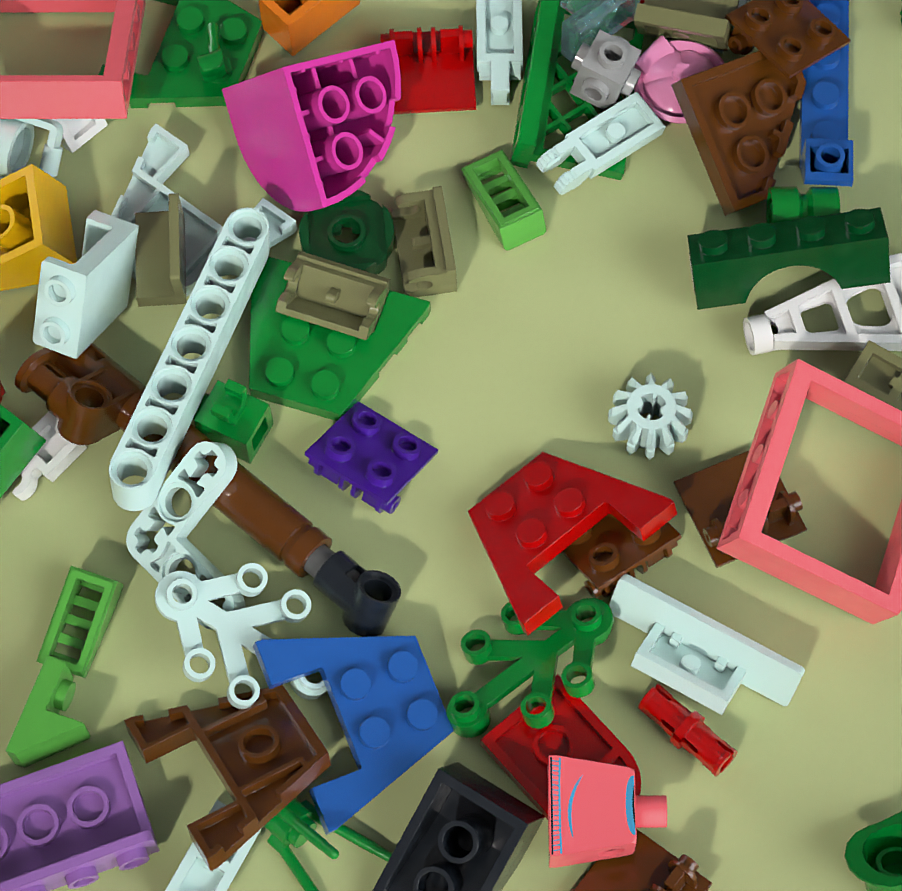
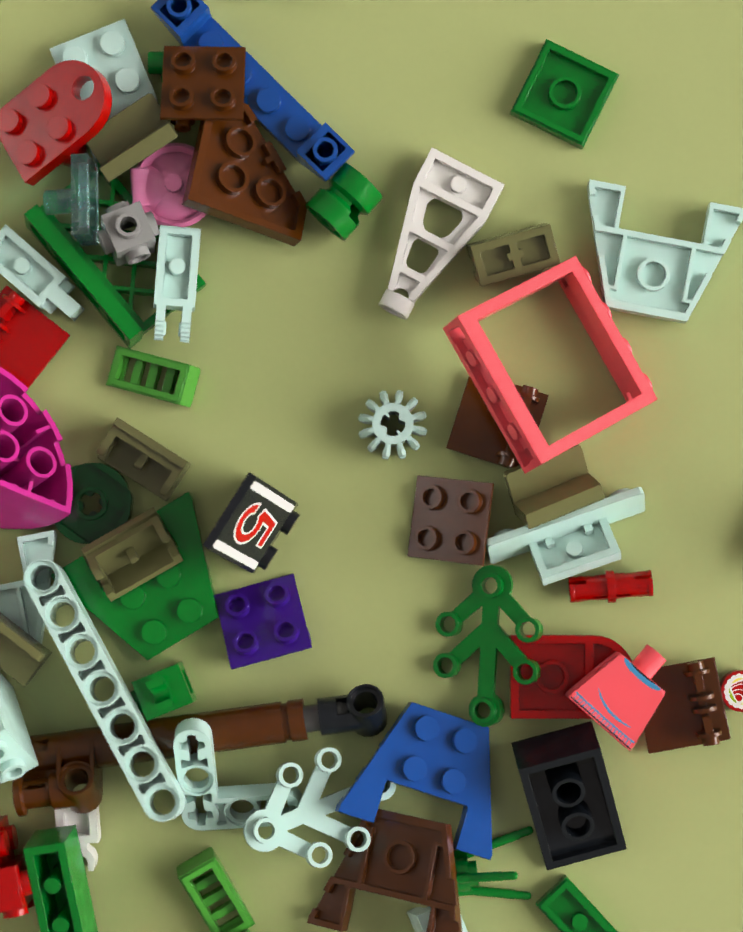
camera: 50 degrees left, 20 degrees up
red wing [468,452,678,635] -> none
dark green arch [687,207,890,310] -> none
none -> black slope [202,472,300,573]
none -> olive panel [503,444,605,529]

